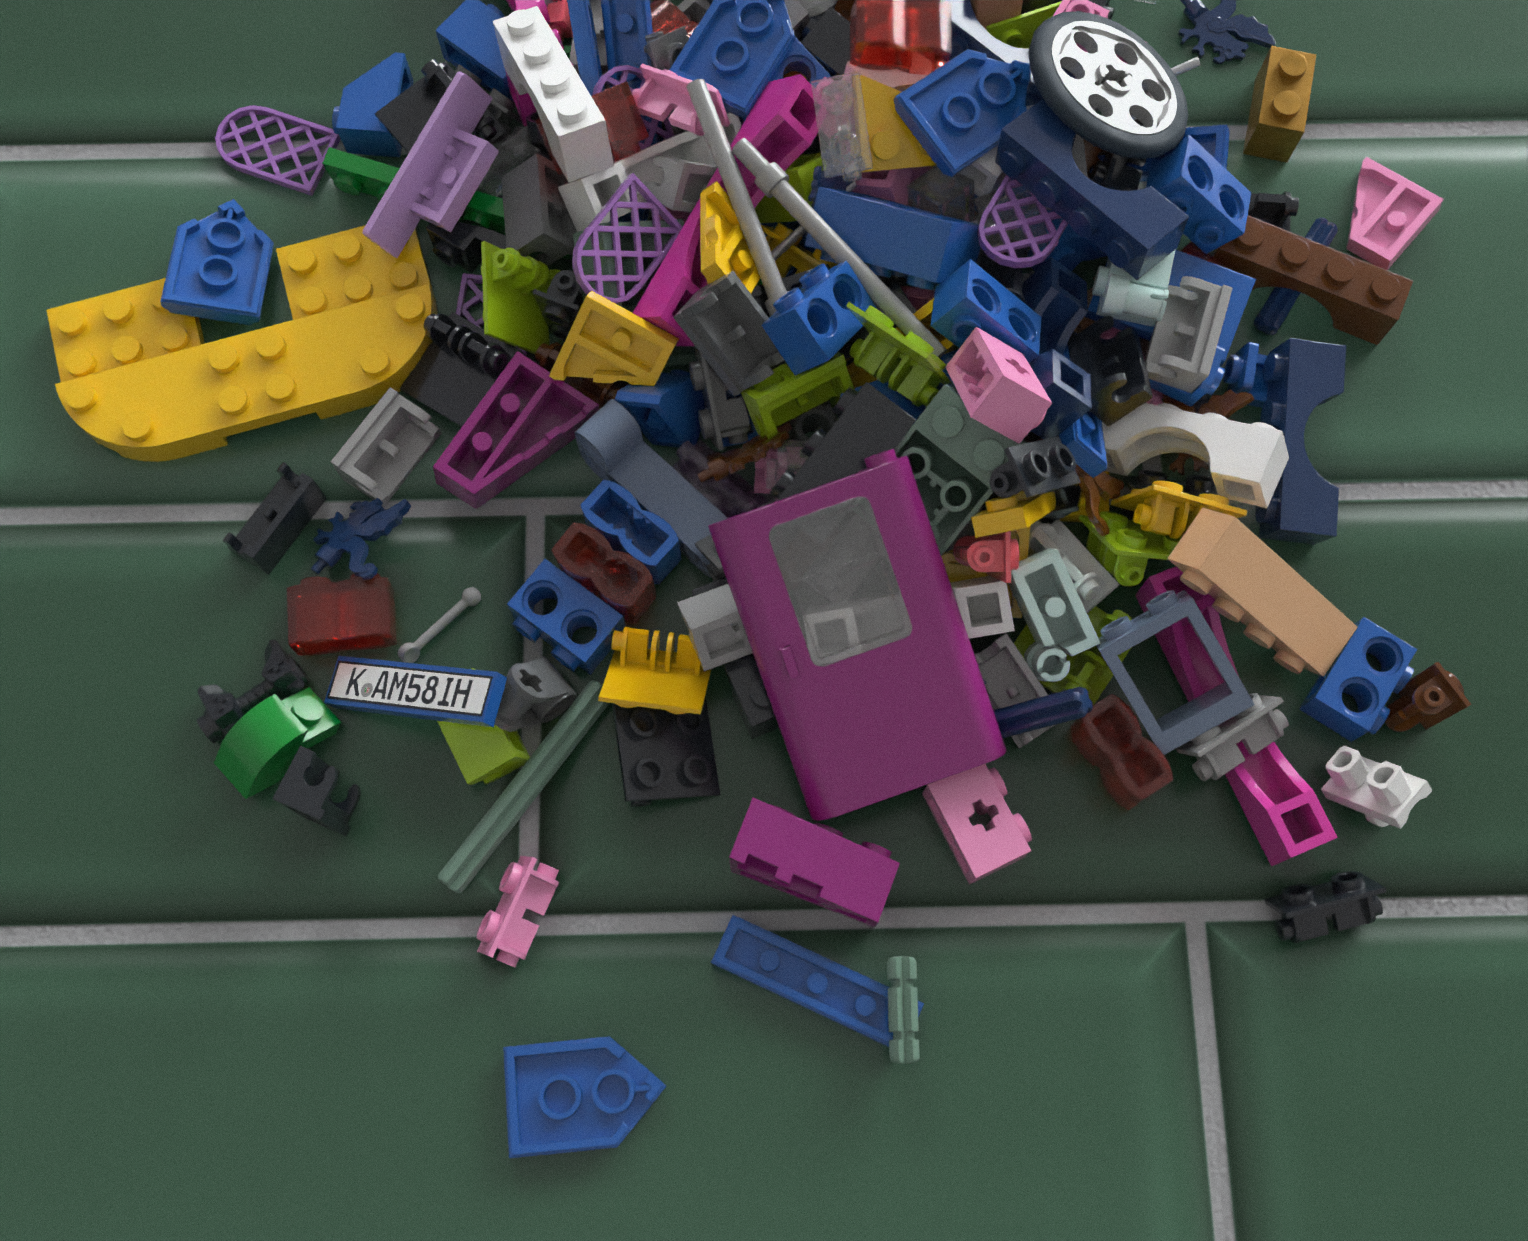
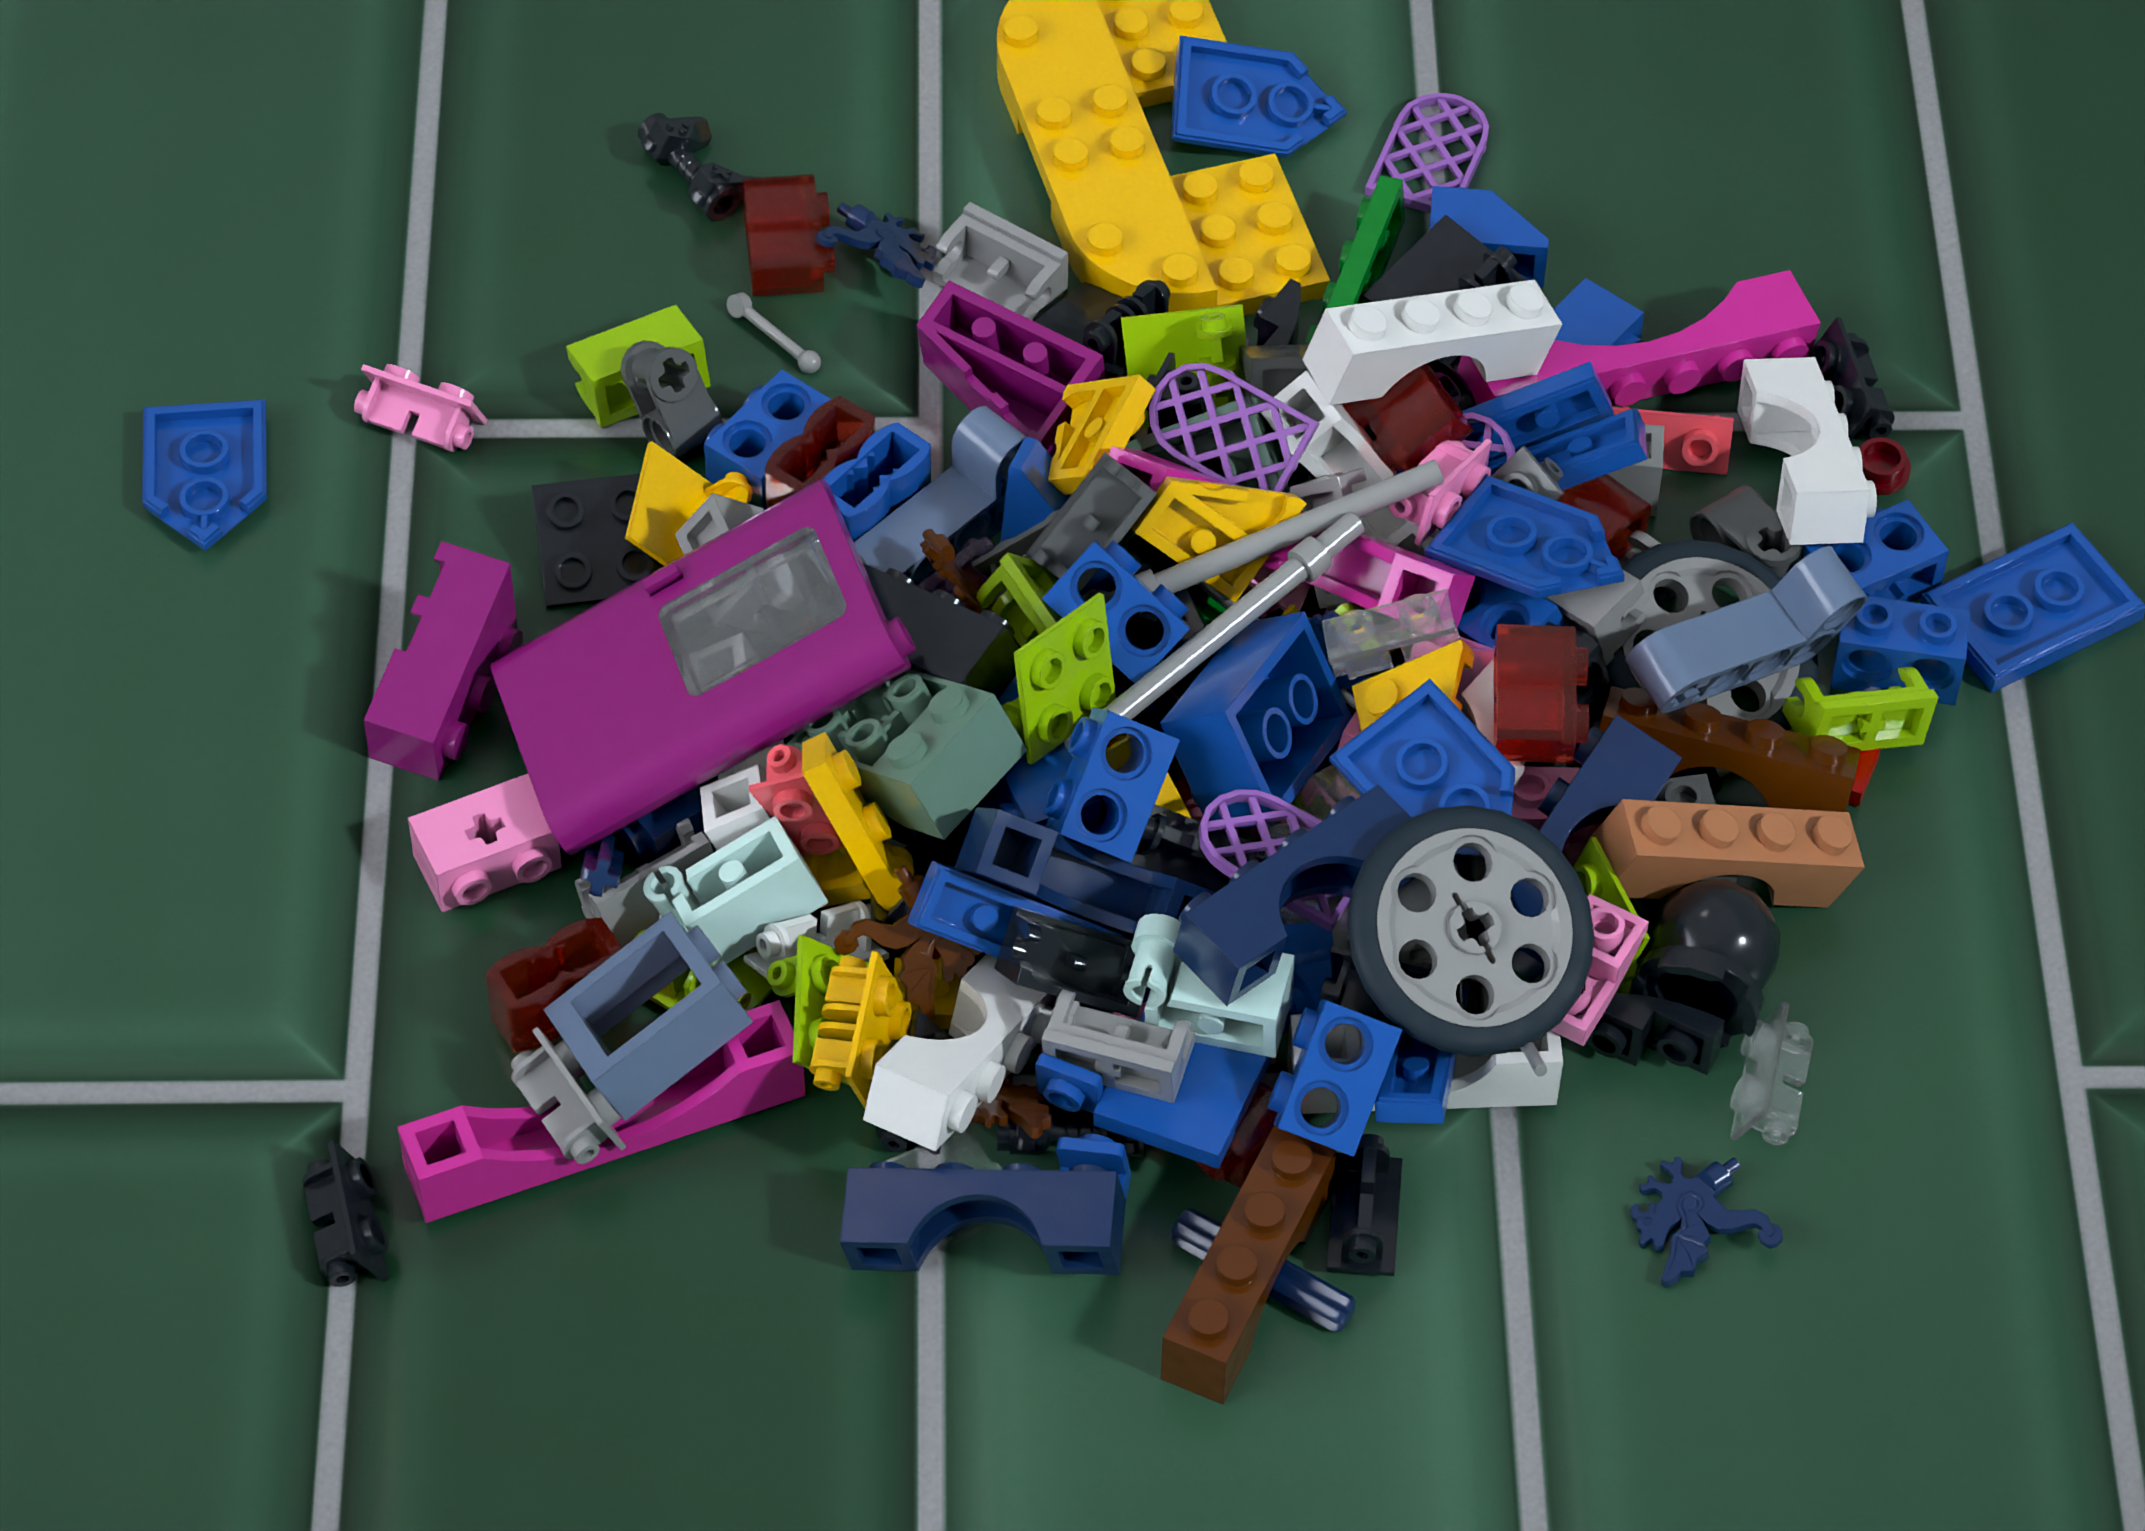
camera: 90 degrees right, 20 degrees down
green brick [214,687,341,799] -> none
black hinge [222,462,327,575] -> none
black hinge [273,746,361,837] -> none
tile [324,656,507,727] -> none
lavender bracket [363,72,499,258] -> none
sand green axle [438,680,609,894] -> none
blue tile [711,915,924,1047] -> none
sand green axle [887,956,920,1064] -> none
bright pink brick [946,327,1052,444] -> none
black hinge [989,436,1081,498] -> none
light nougat brick [1167,508,1358,677] -> none
pearl gold brick [1243,46,1316,163] -> none
blue brick [1299,617,1417,742] -> none
white hips [1321,746,1432,829] -> none
bright pink wing [1346,157,1444,270] -> none
reddish brown hinge [1385,661,1471,732] -> none

